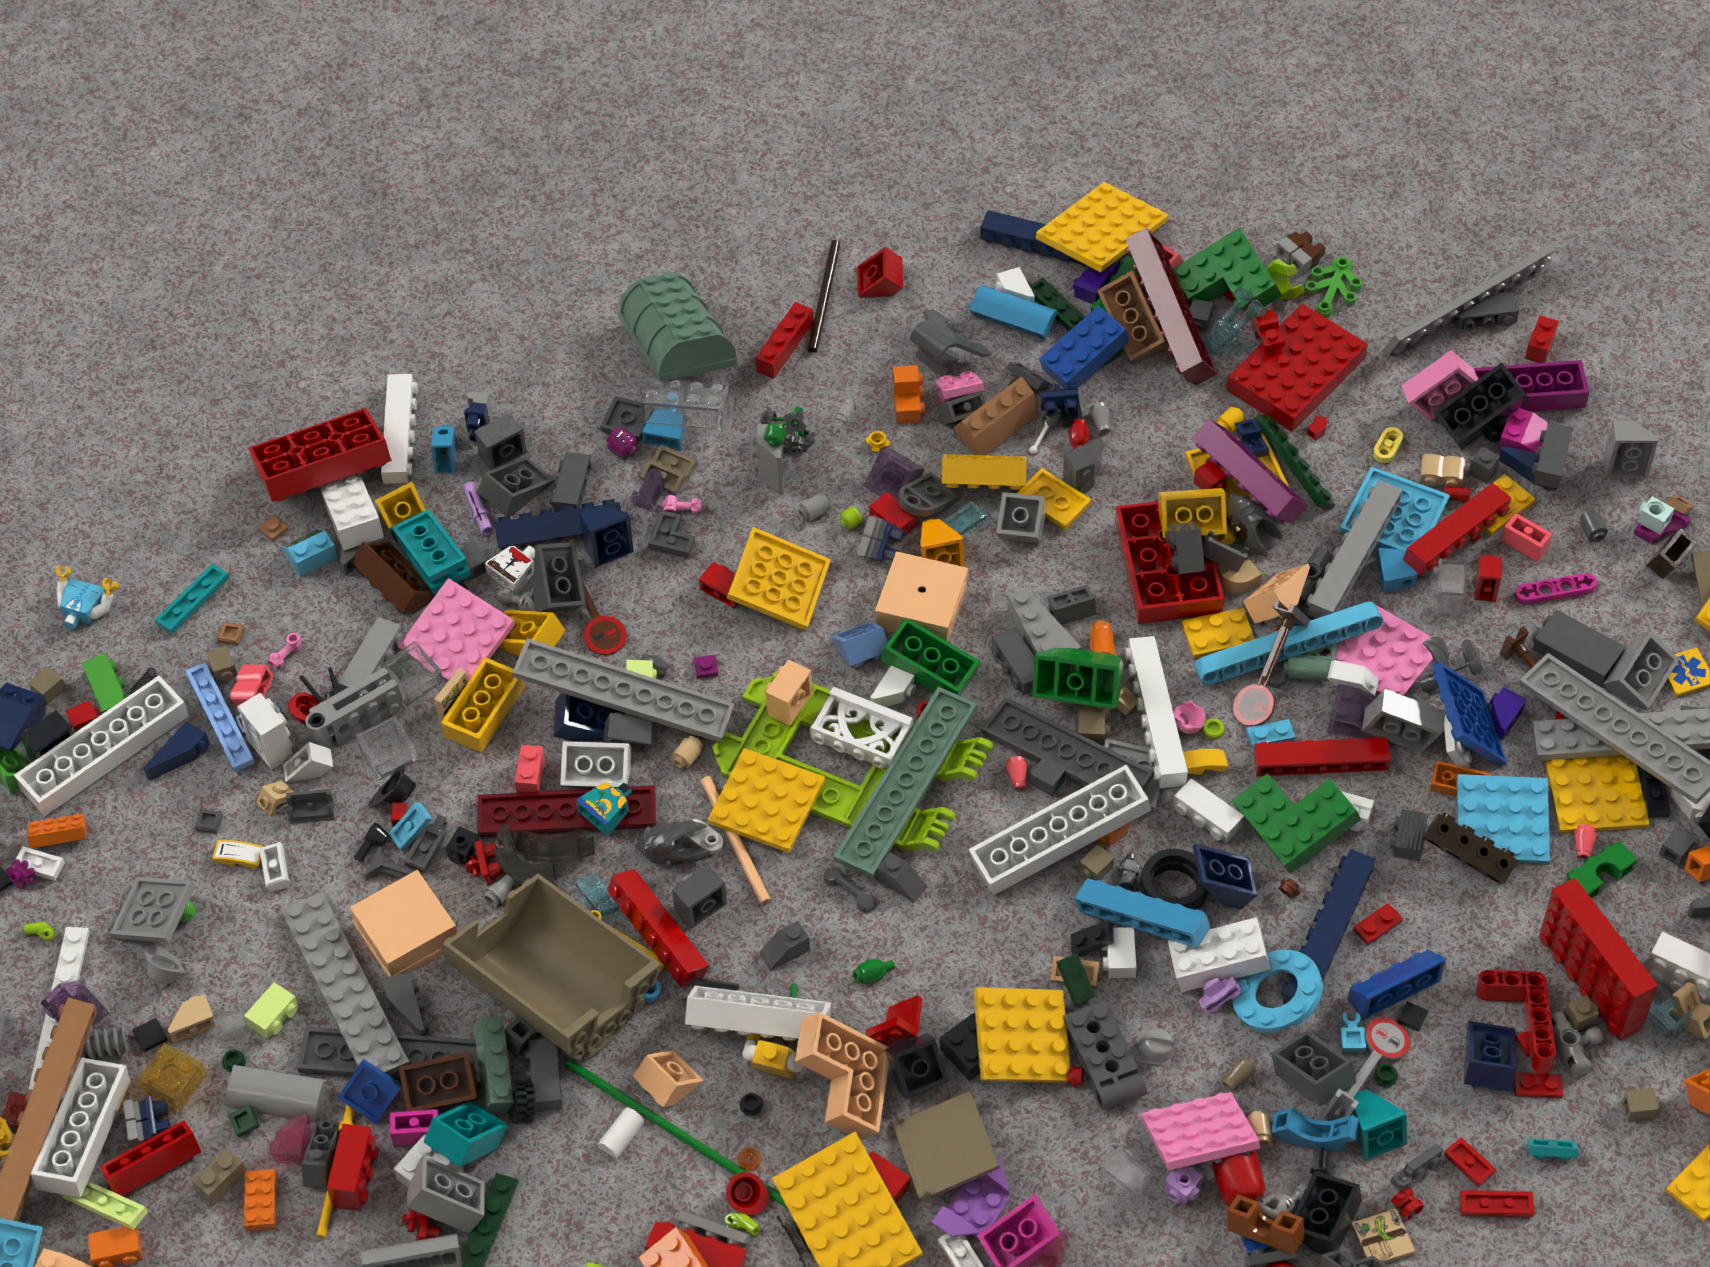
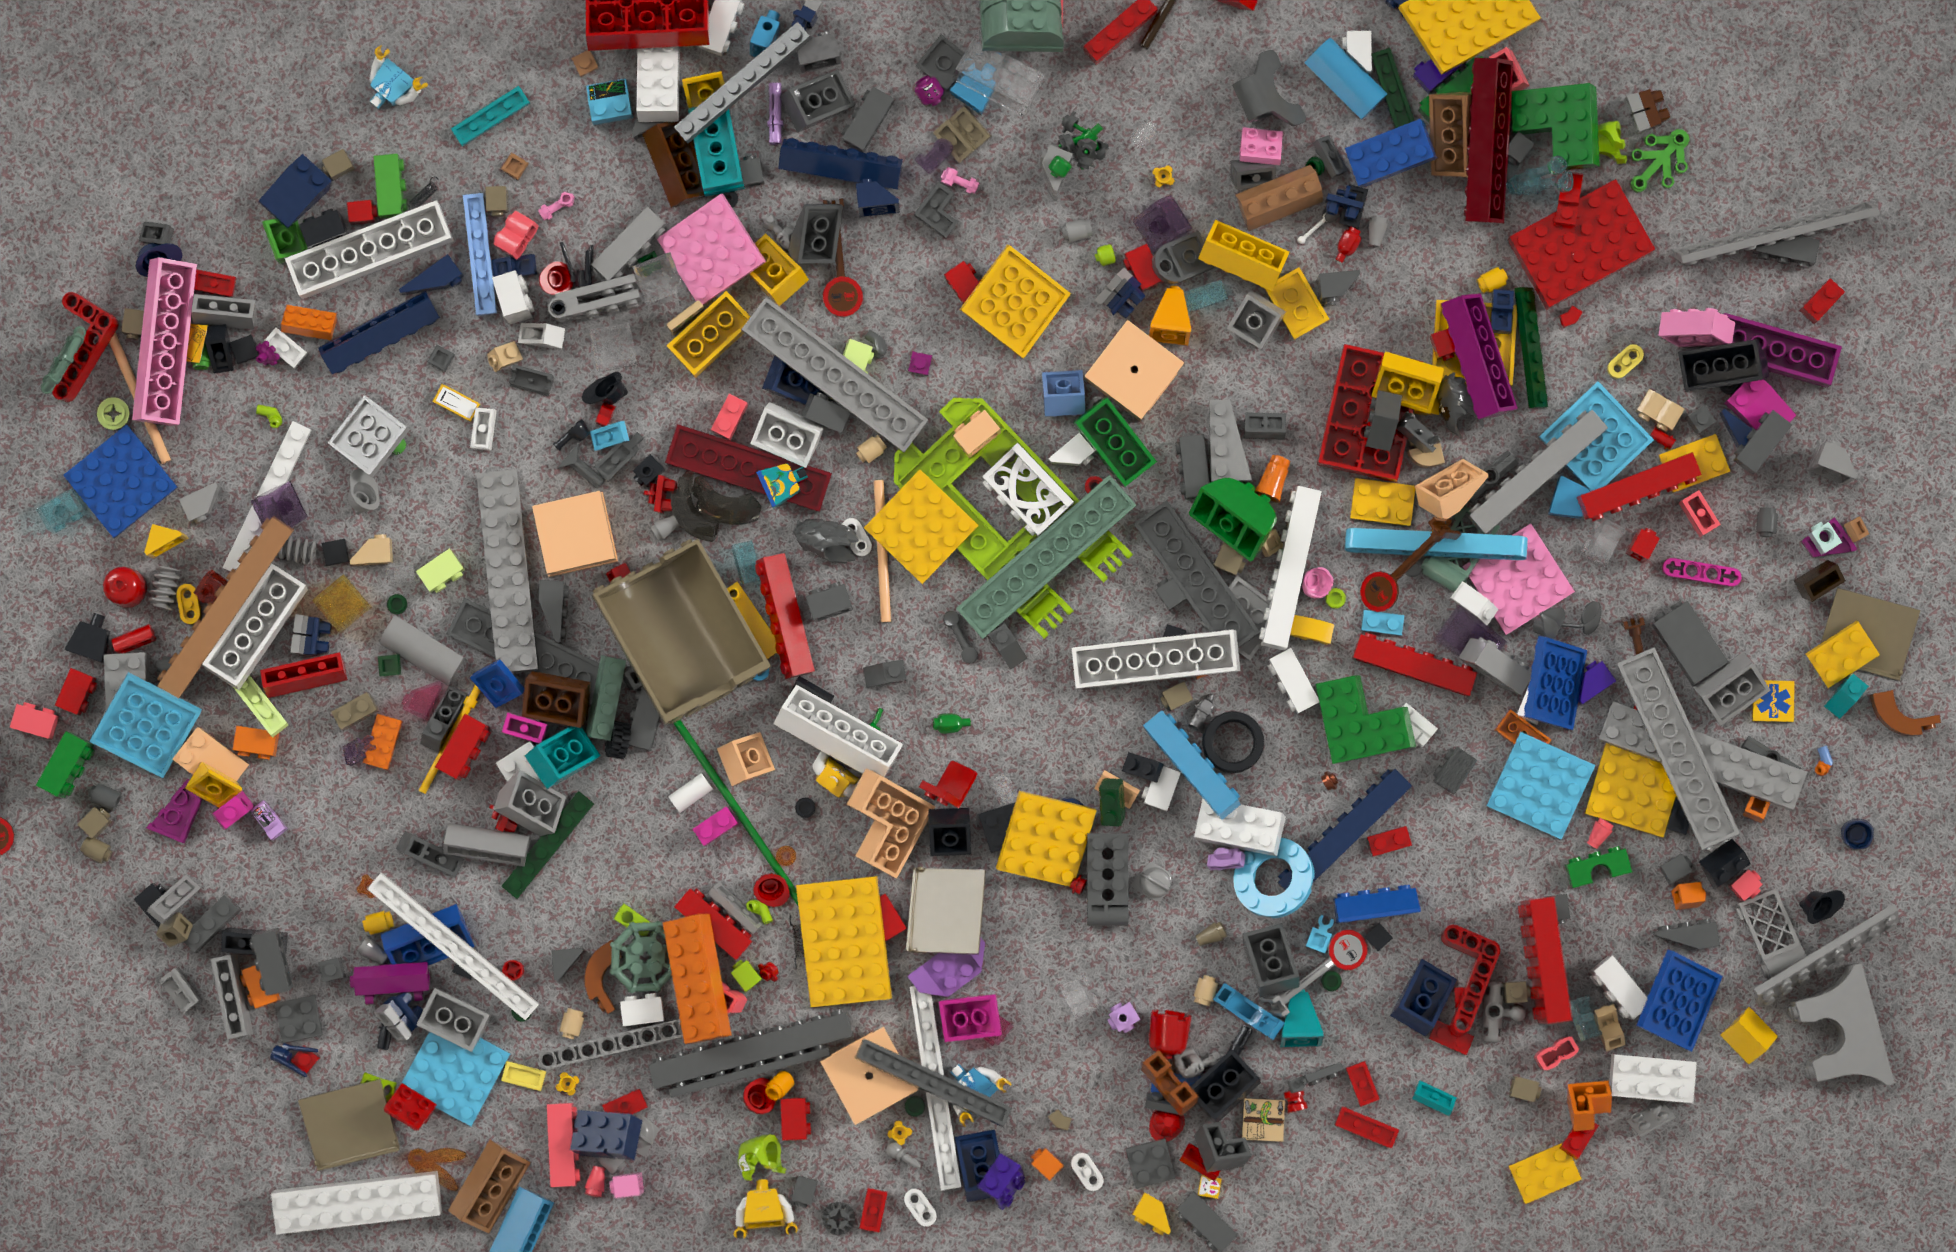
camera: 20 degrees right, 30 degrees up
white torso [485,546,535,595] -> none
orange brick [893,365,925,423] -> none
coral cone [1005,756,1027,790] -> none
bright pink plate [1141,1092,1260,1170] -> none
dark blue slope [1193,843,1258,909] -> none
dark brown brick [1422,813,1518,885] -> none
none -> dark blue brick [318,291,440,375]
none -> plate [343,735,376,766]
none -> plate [674,22,812,143]
none -> dark pink brick [693,806,739,846]
none -> coral brick [1534,1036,1579,1070]

